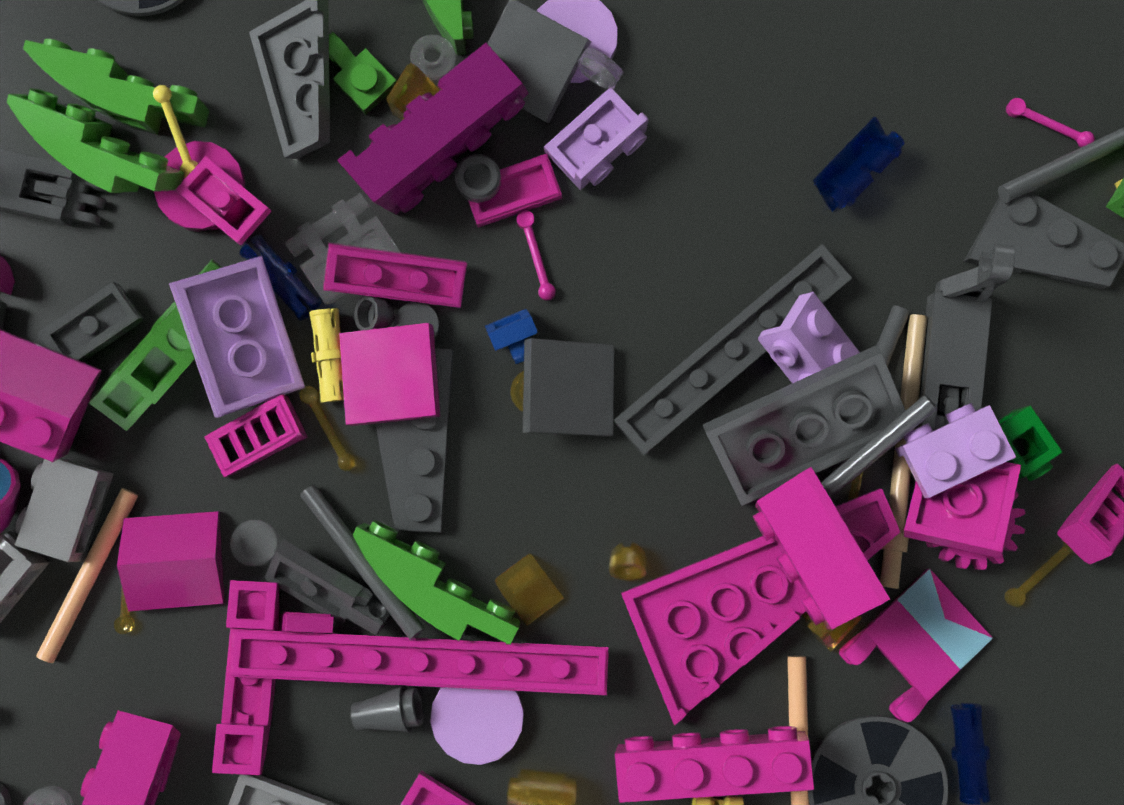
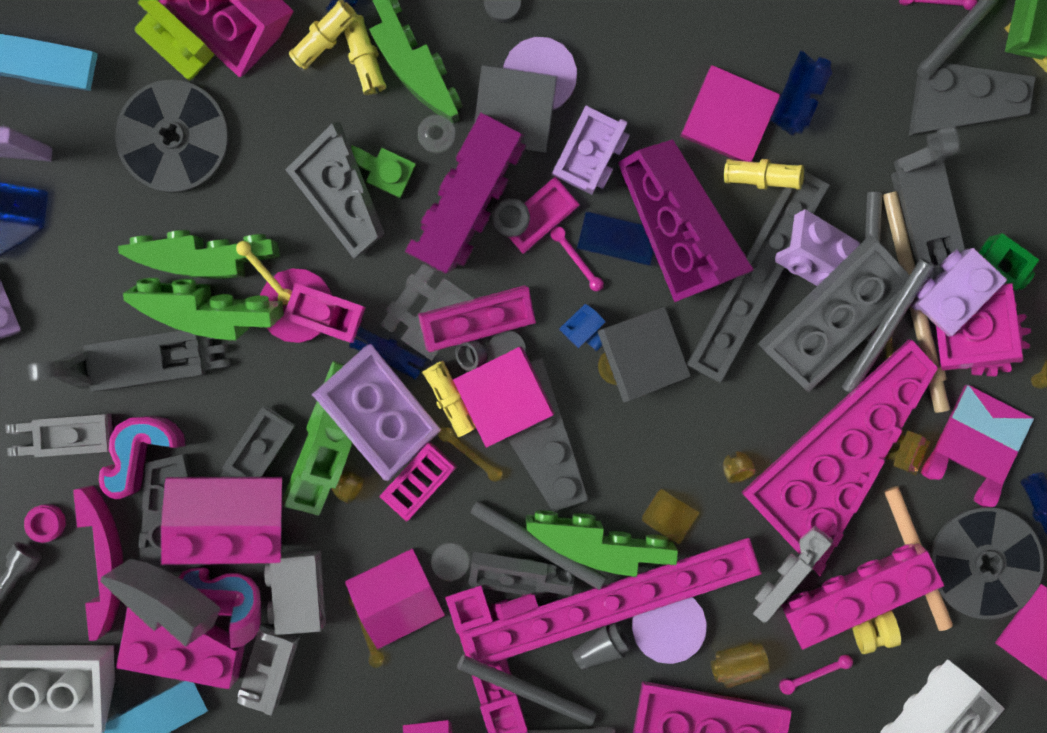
camera: 20 degrees left, 5 degrees up
light nougat bar [36,488,139,663] -> none
clear yellow slope [386,63,440,120] -> none
clear tile [577,47,624,89] -> none
dark pink slope [752,467,890,630] -> none
none -> clear yellow hinge [331,471,364,504]
none -> dark grey bar [457,655,596,726]
none -> clear blue plate [577,212,653,266]
none -> magenta wedge [618,139,753,302]
none -> dark pink tile [680,65,780,162]
none -> light yellow pin [724,159,804,190]
none -> light grey hinge [753,526,833,623]

